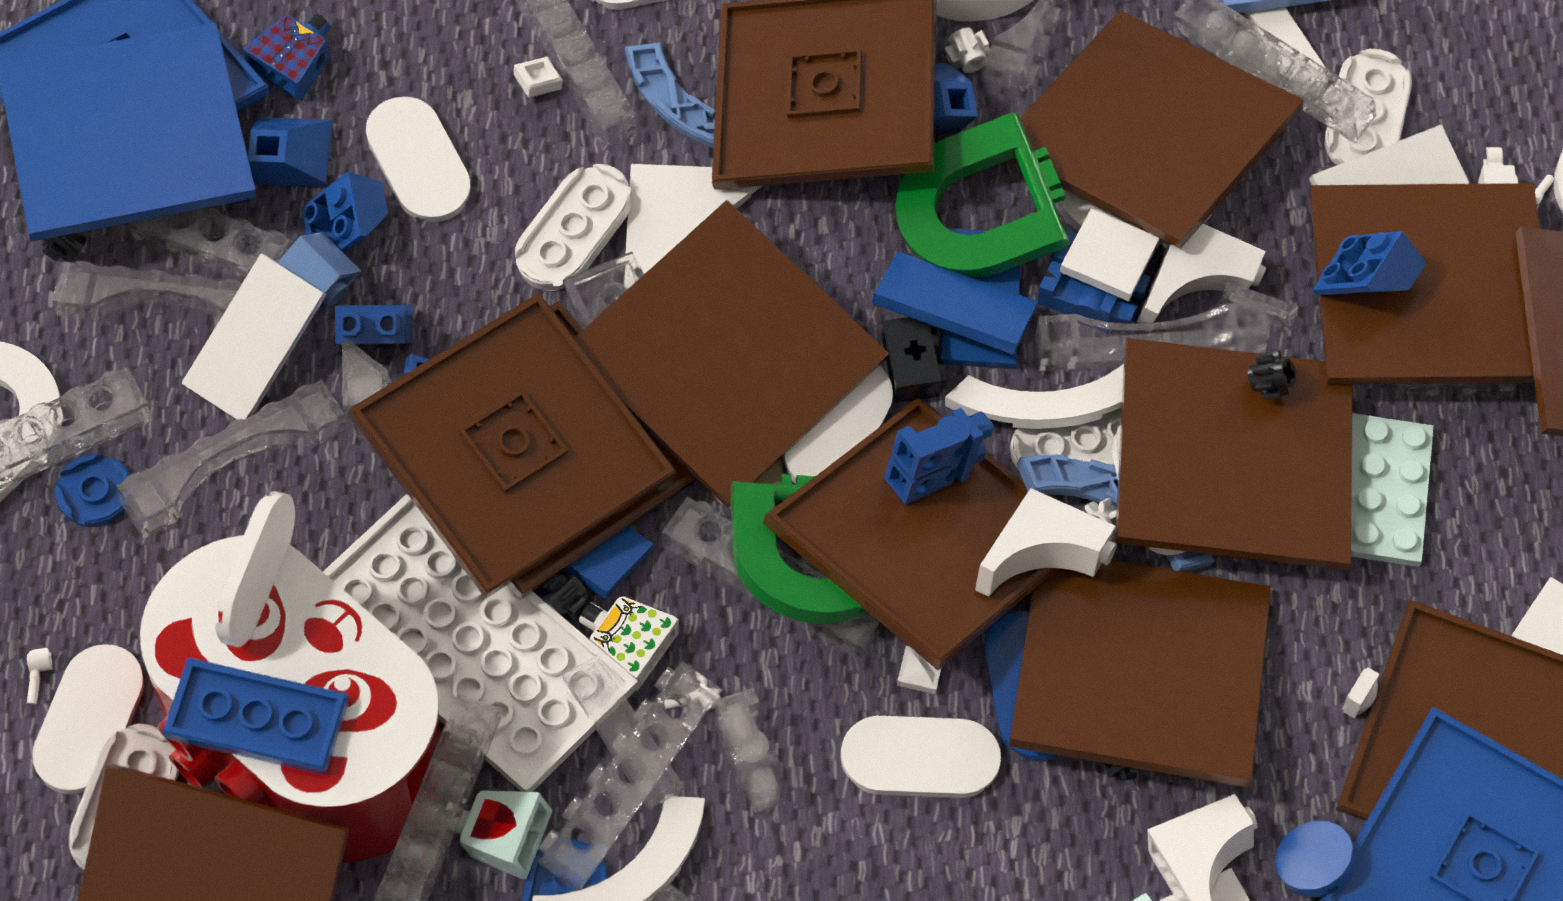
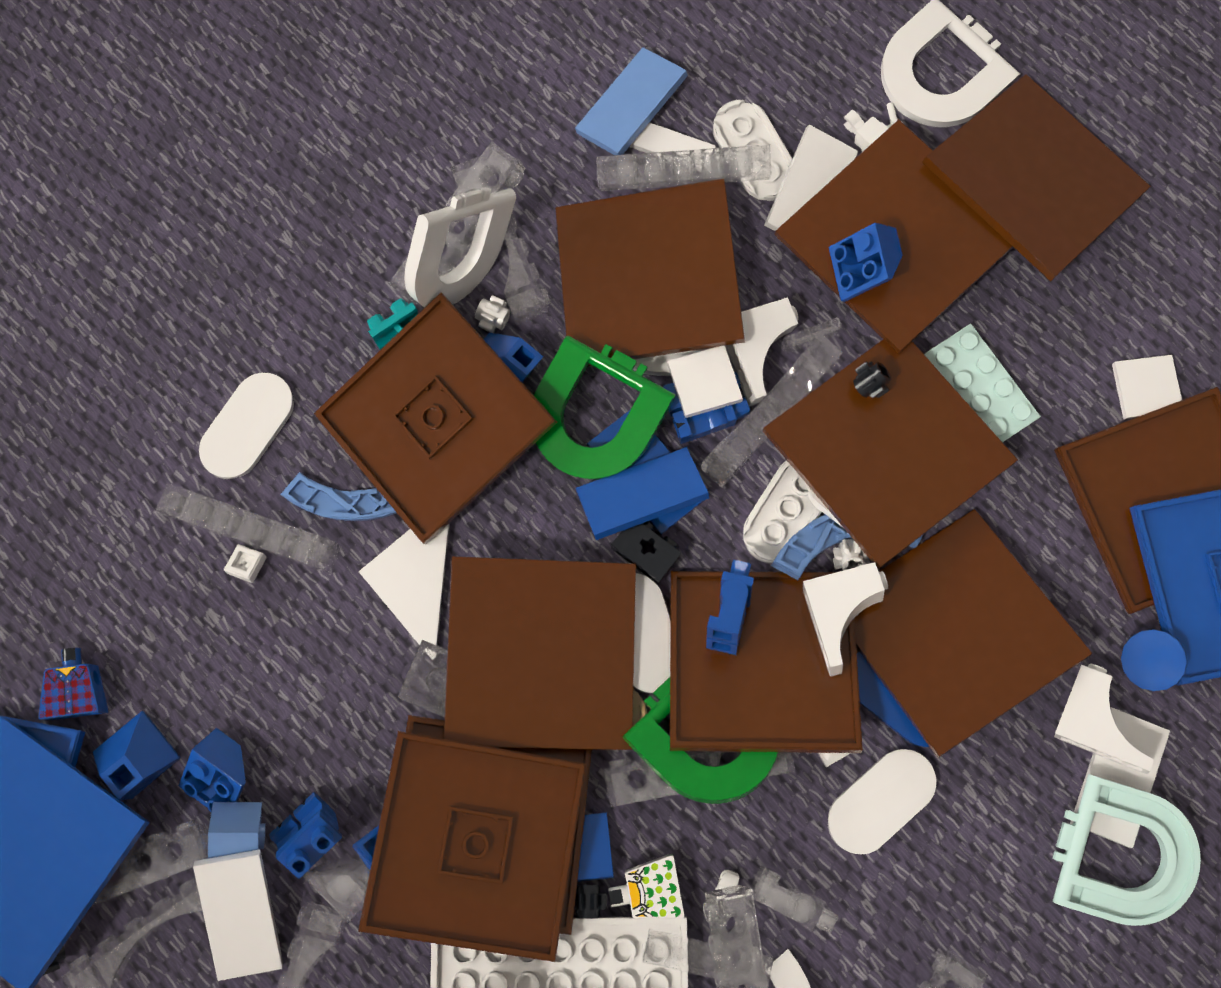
camera: 40 degrees left, 15 degrees up
white tile [366,97,471,222] -> none
white tile [515,164,632,291] -> none
white tile [945,363,1124,429] -> none
white tile [1342,667,1379,719] -> none

